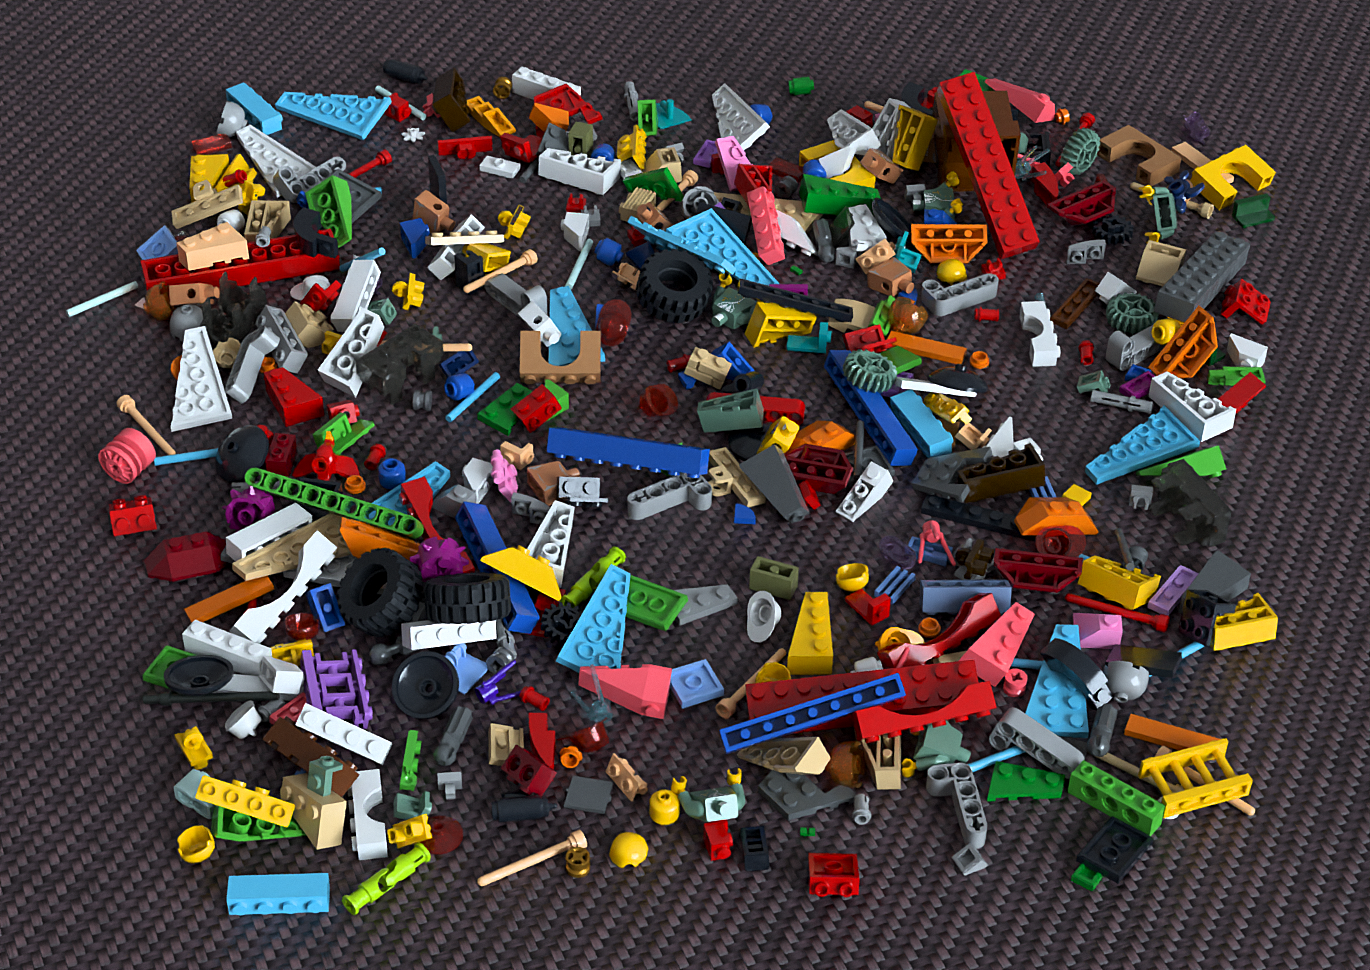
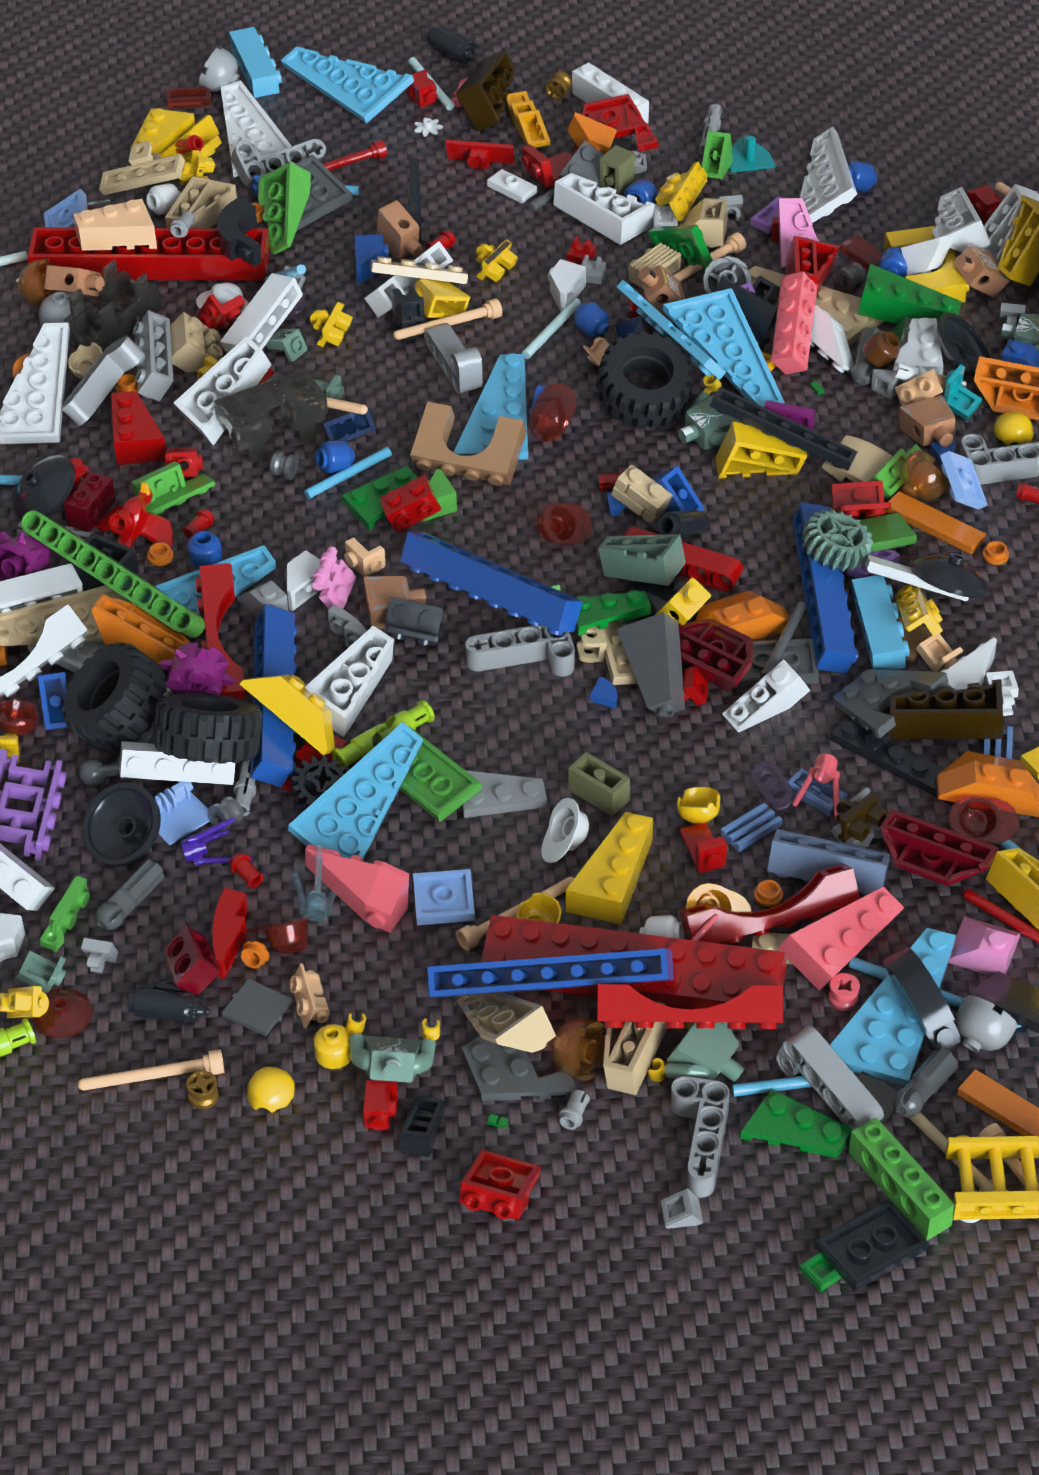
camera: 20 degrees right, 5 degrees up
tan plate [488,723,524,766] -> none
white torso [518,300,562,347] -> none
teal bracket [787,322,832,353] -> none
green brick [788,76,814,96] -> none
none -> red pin [425,231,456,250]
none -> green wing [575,590,651,636]
none -> reddish brown head [863,331,900,368]
none -> light blue plate [940,451,988,509]

